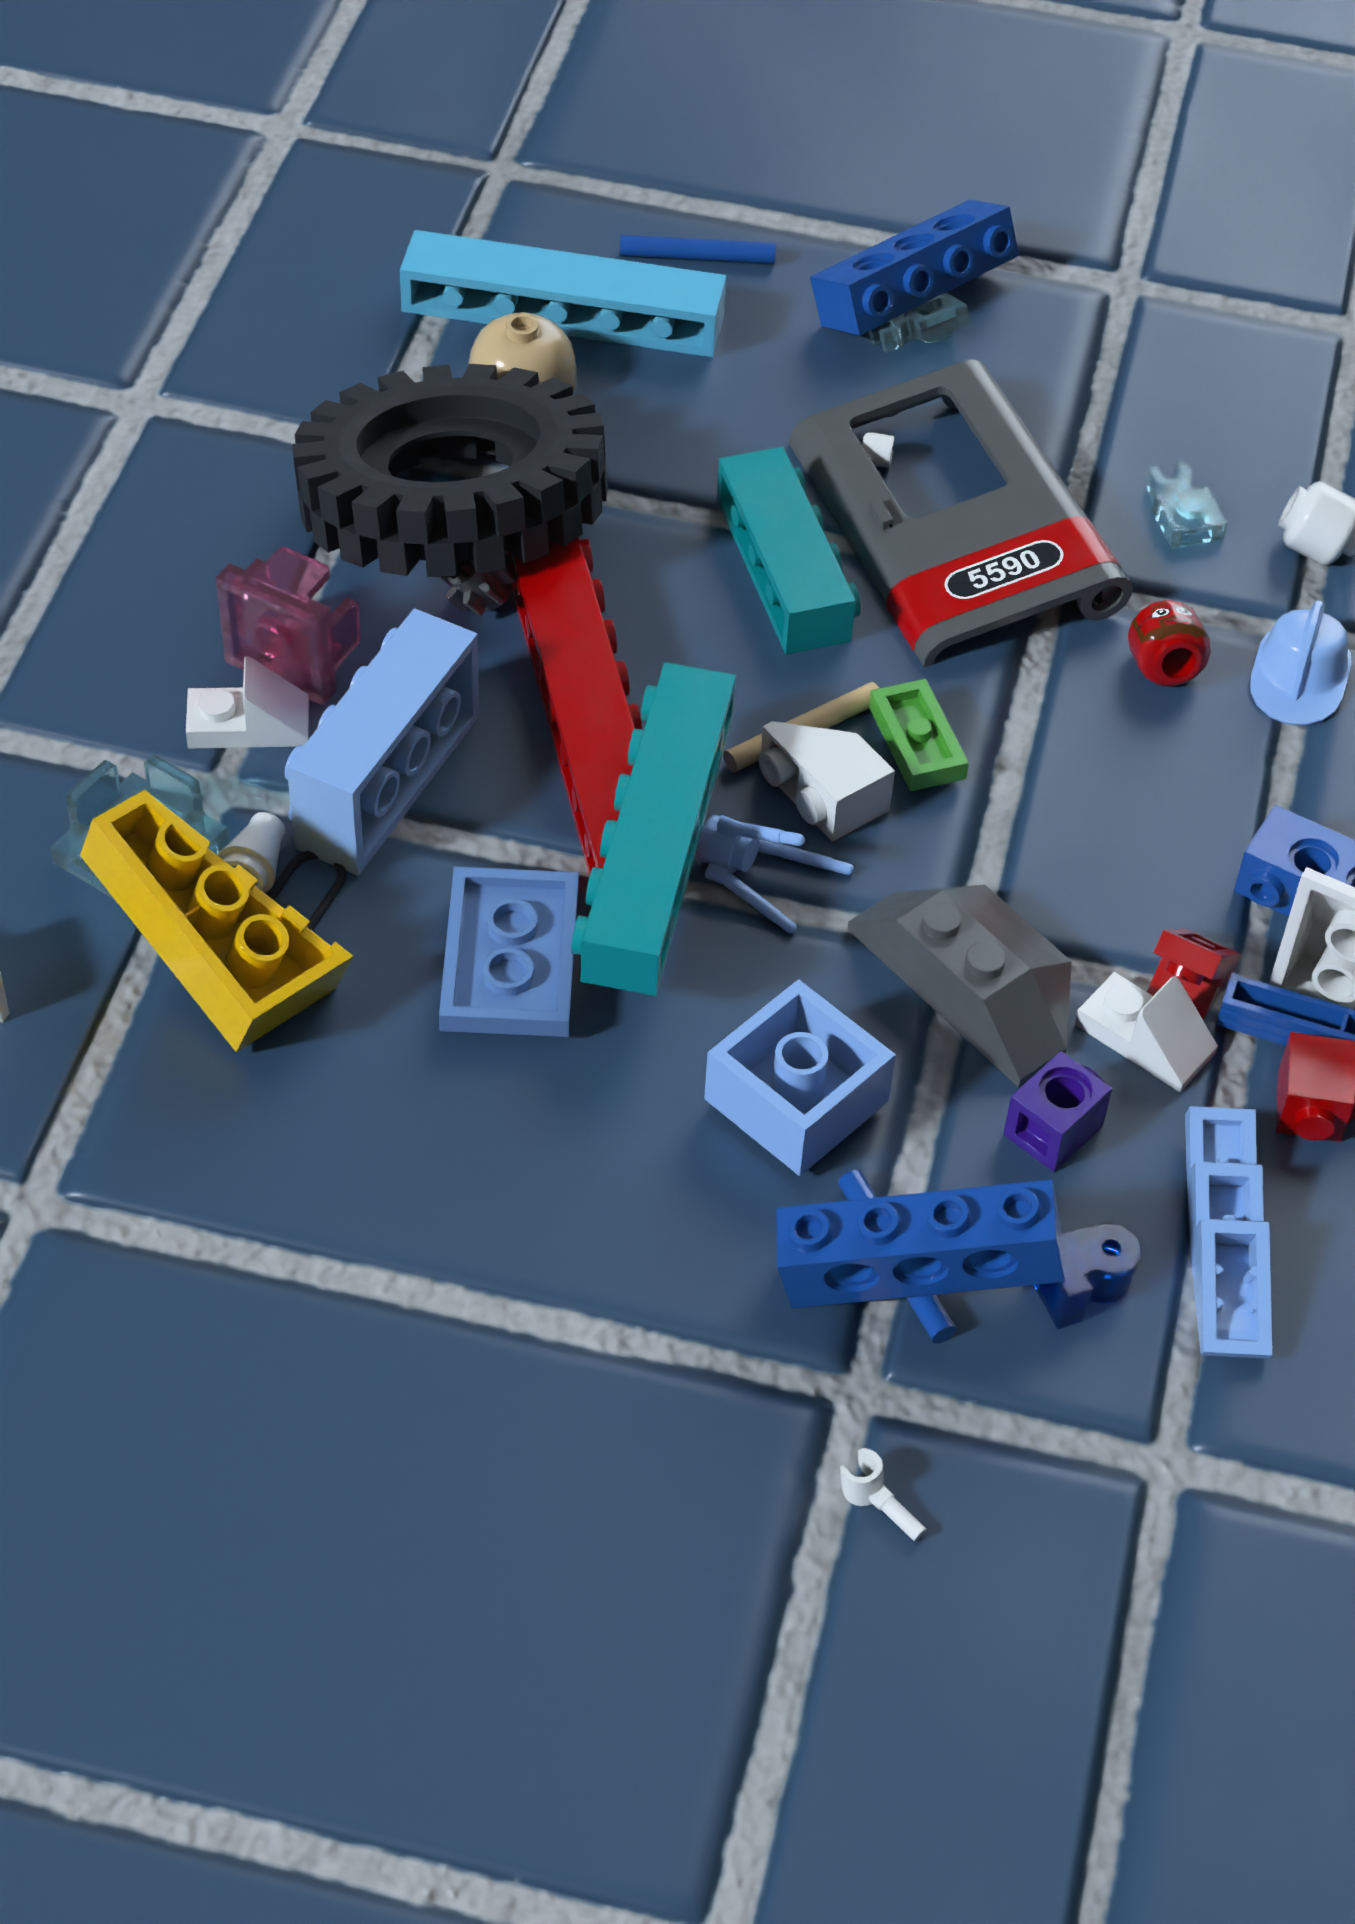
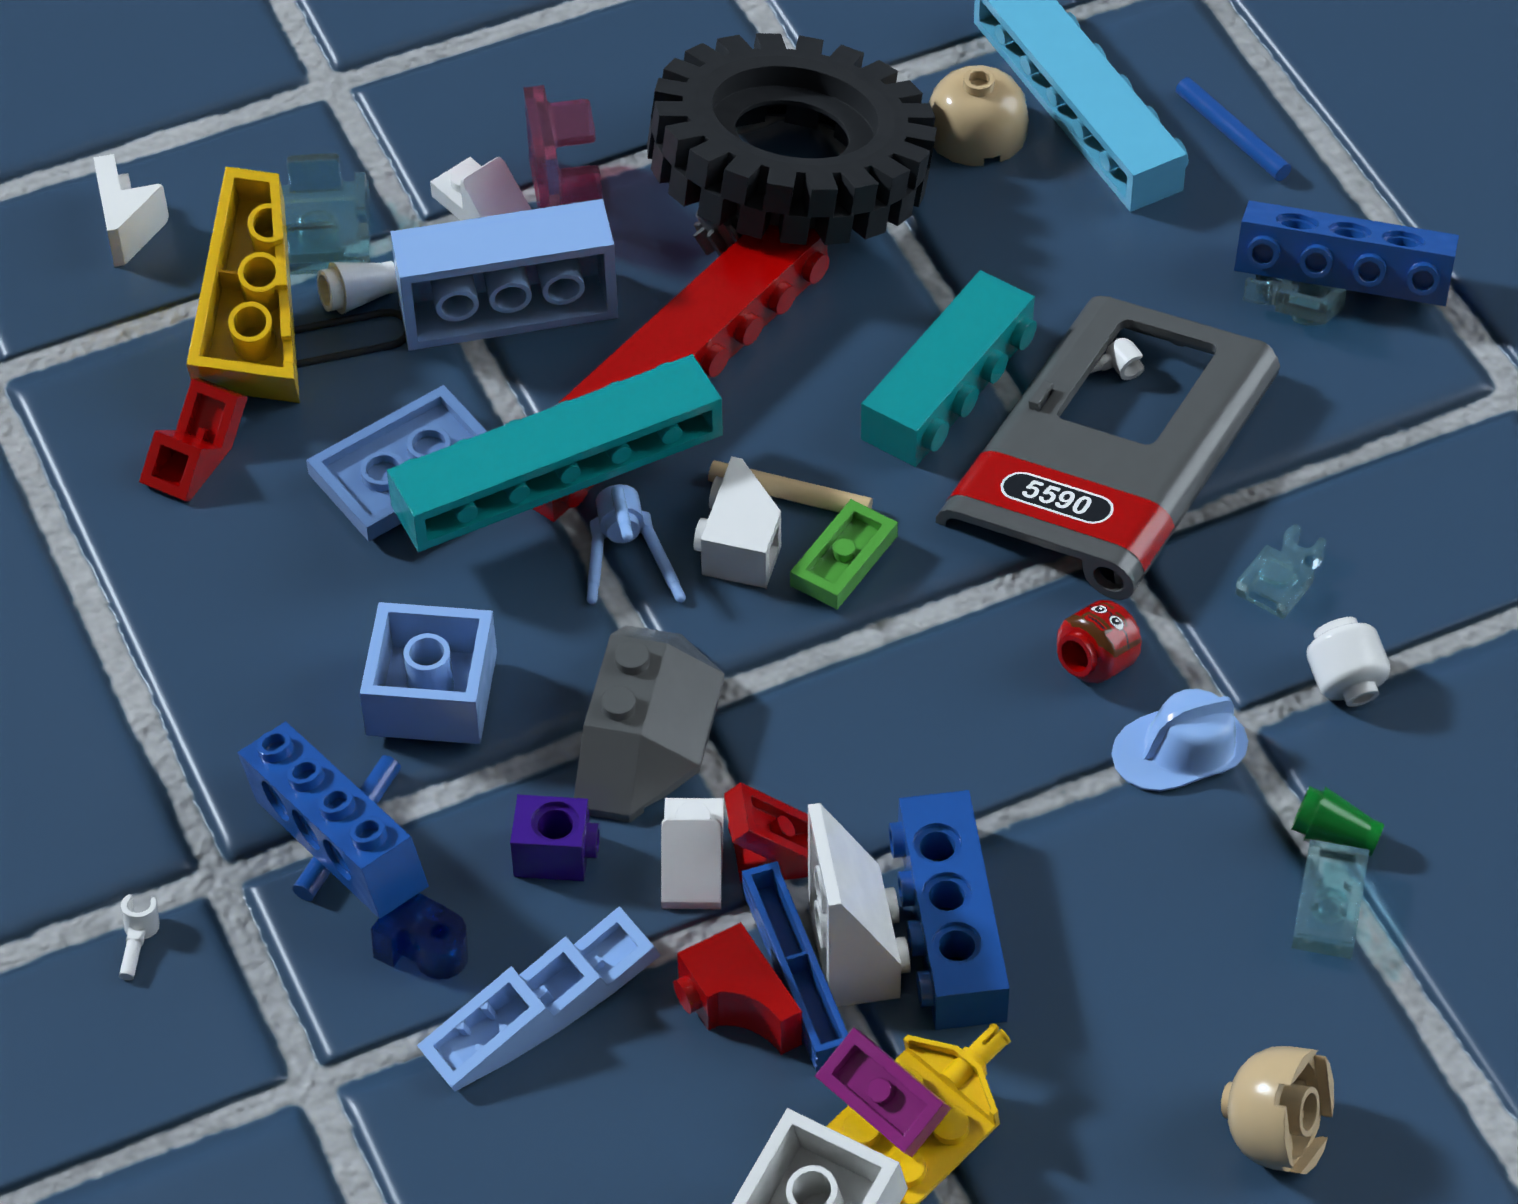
camera: 55 degrees right, 0 degrees up
none -> red slope [139,378,248,501]

